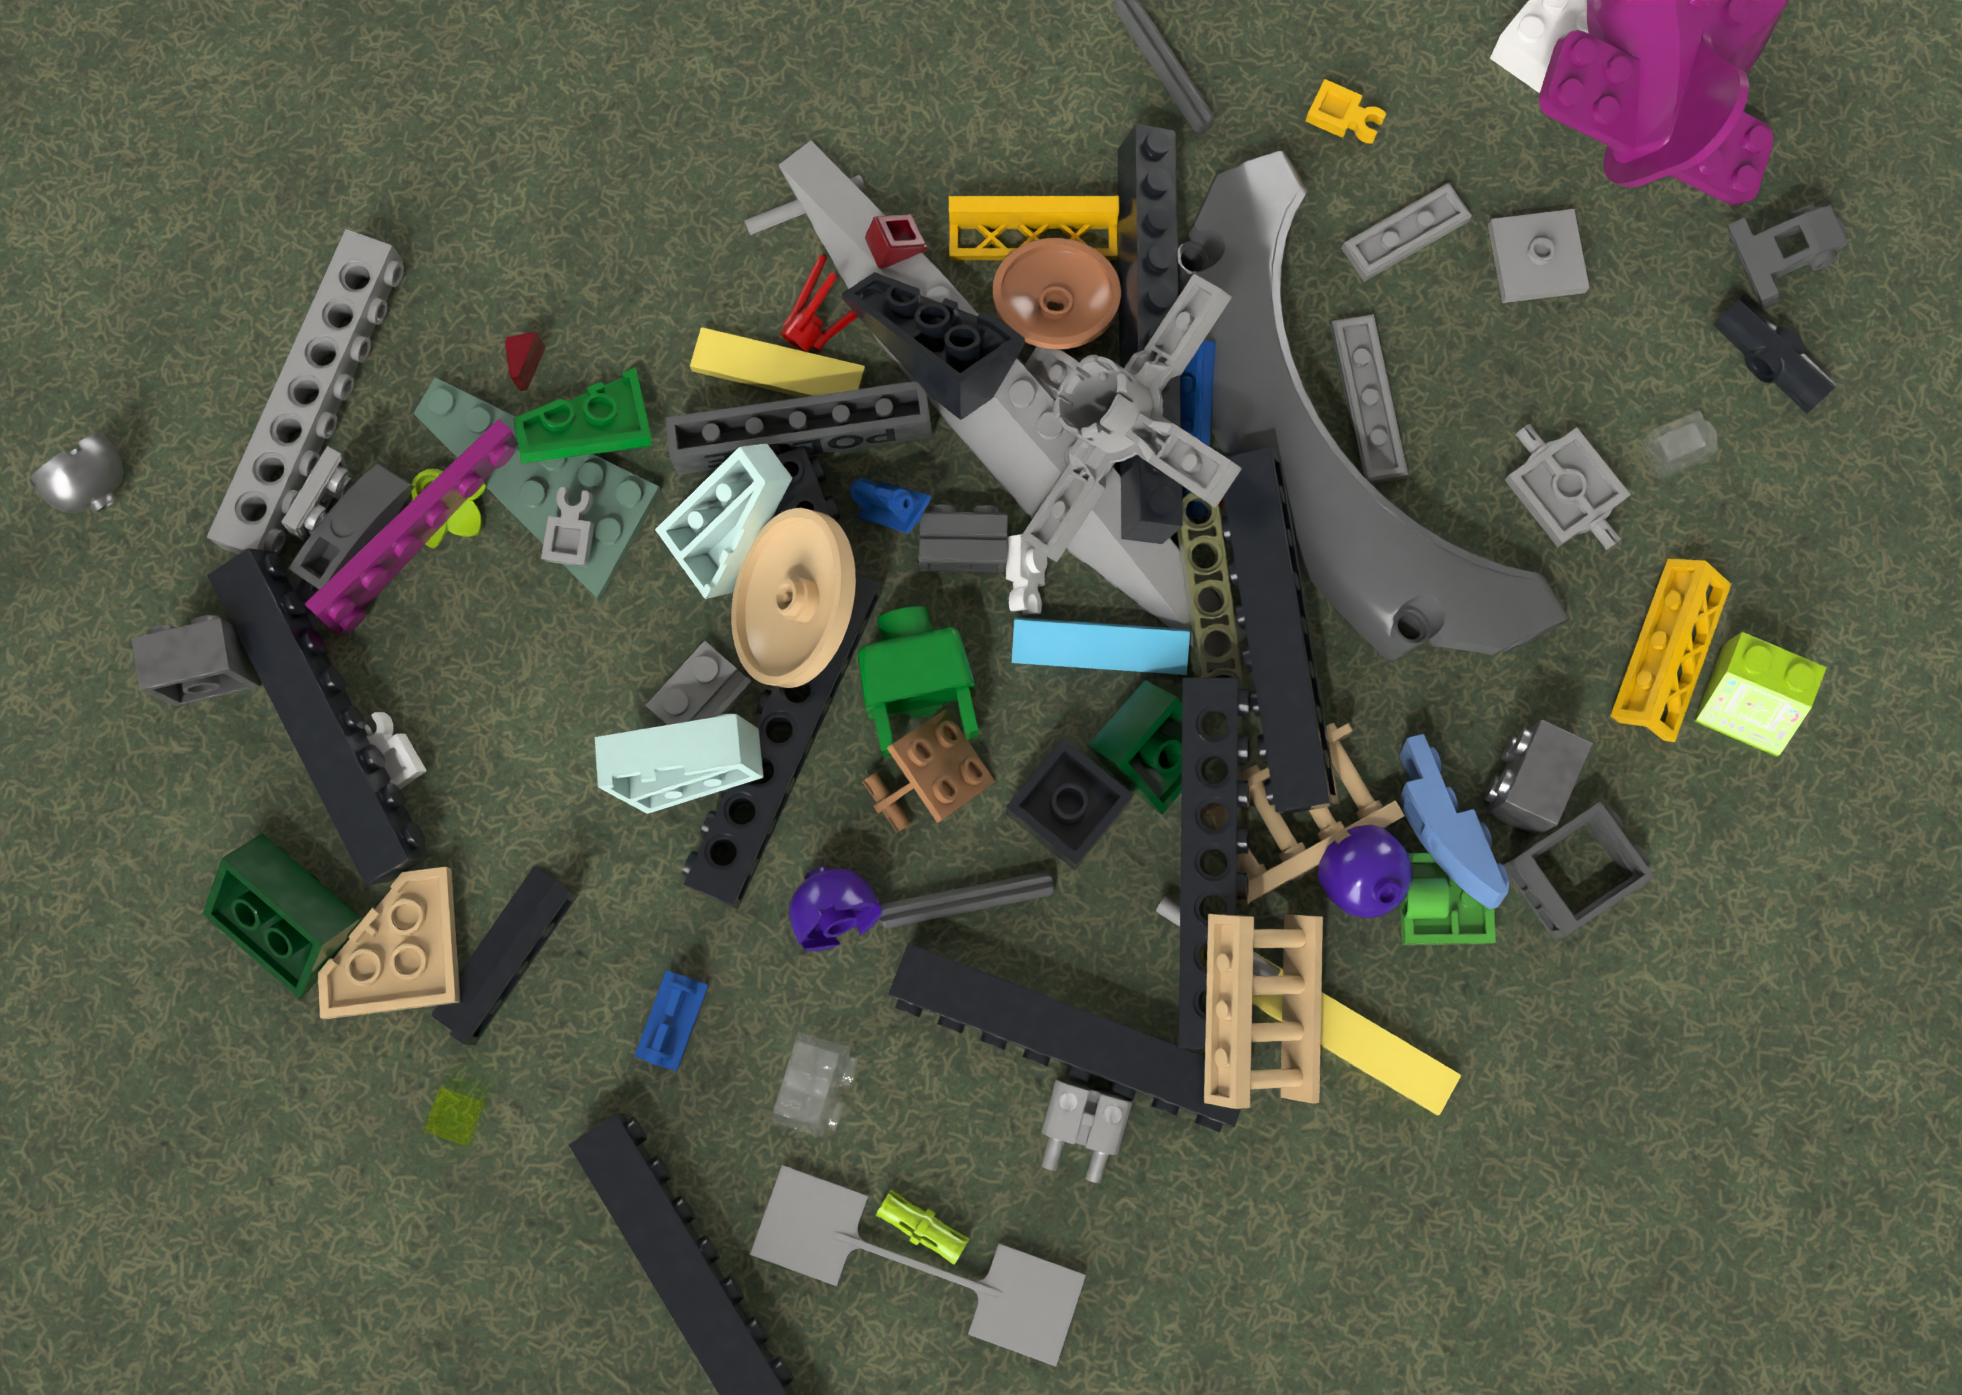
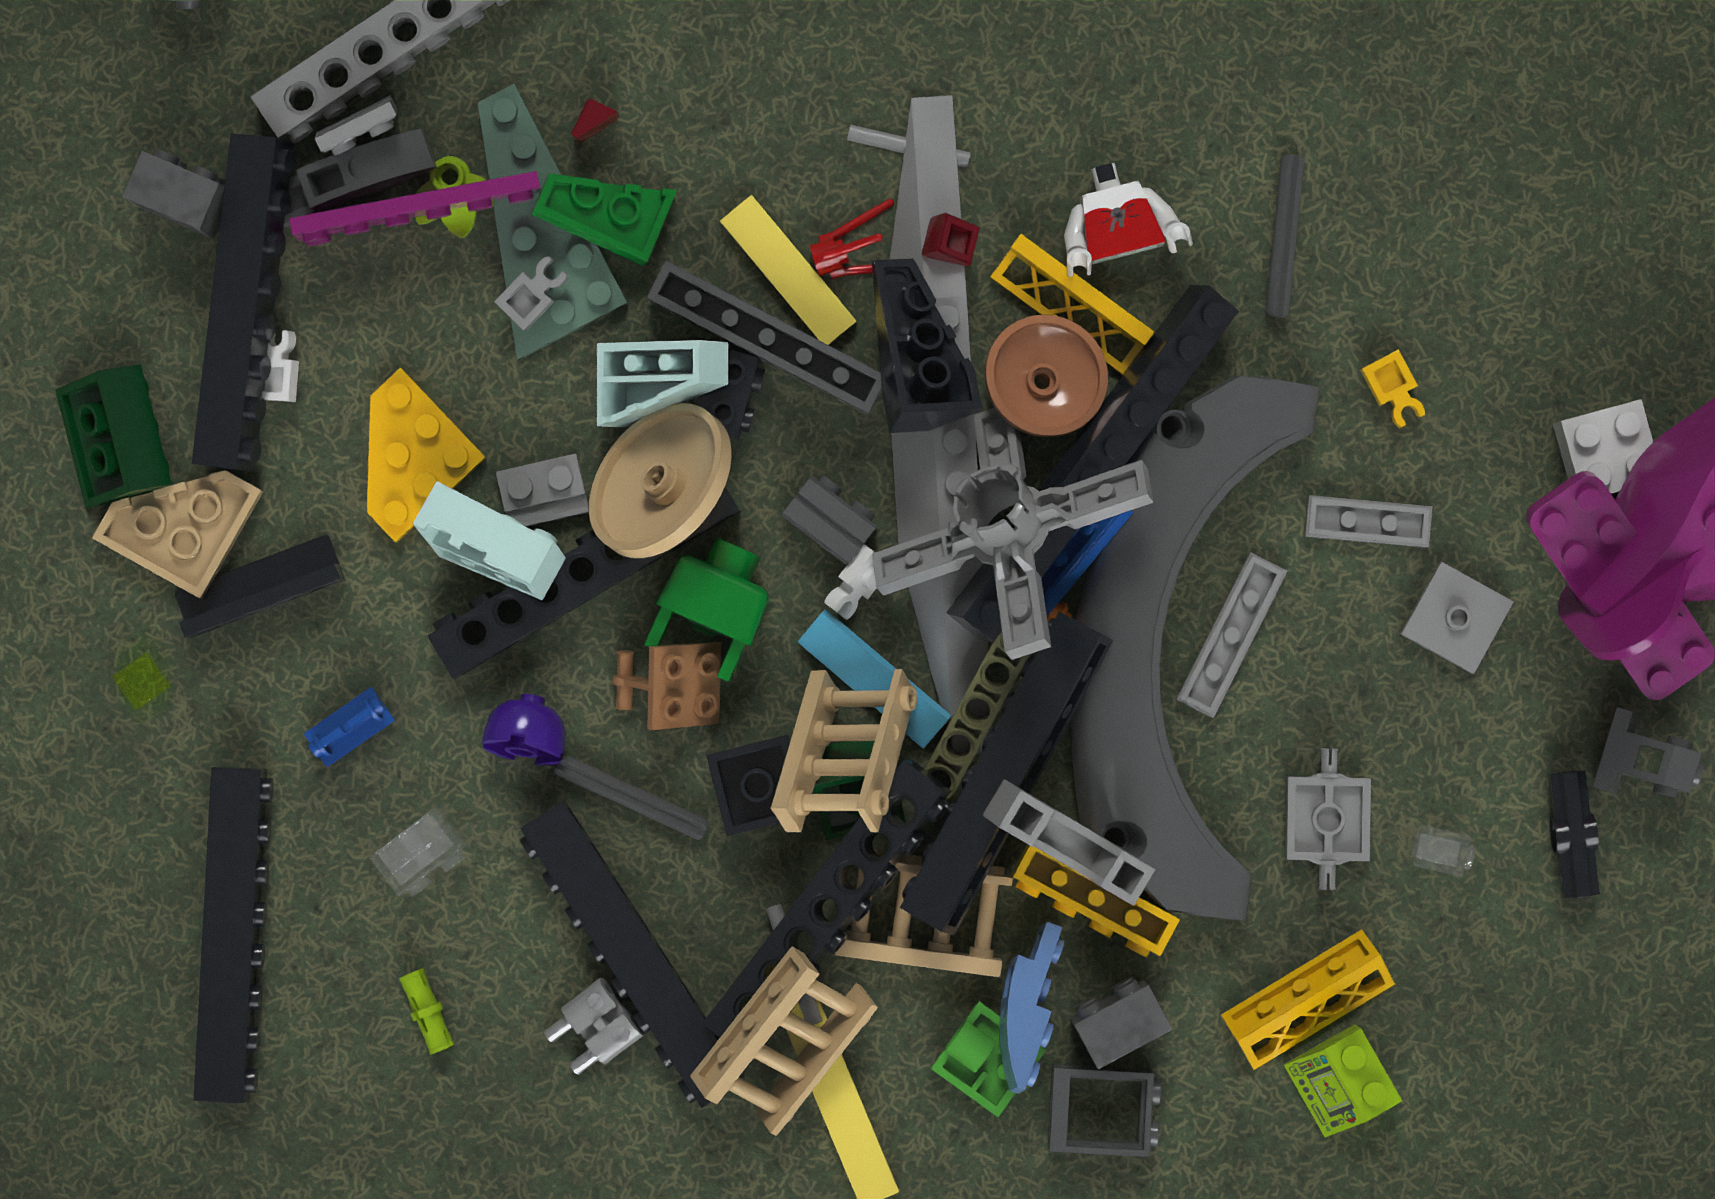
camera: 35 degrees right, 10 degrees up
light grey hinge [750,1165,1086,1366] -> none
blue hinge [850,478,932,534] -> none
dark purple cylinder [1318,824,1413,918] -> none
none -> yellow plate [367,368,486,543]
none -> tan fence [771,669,917,832]
none -> light grey arch [983,779,1155,906]
none -> yellow brick [1011,844,1180,958]
none -> torso [1064,163,1193,277]

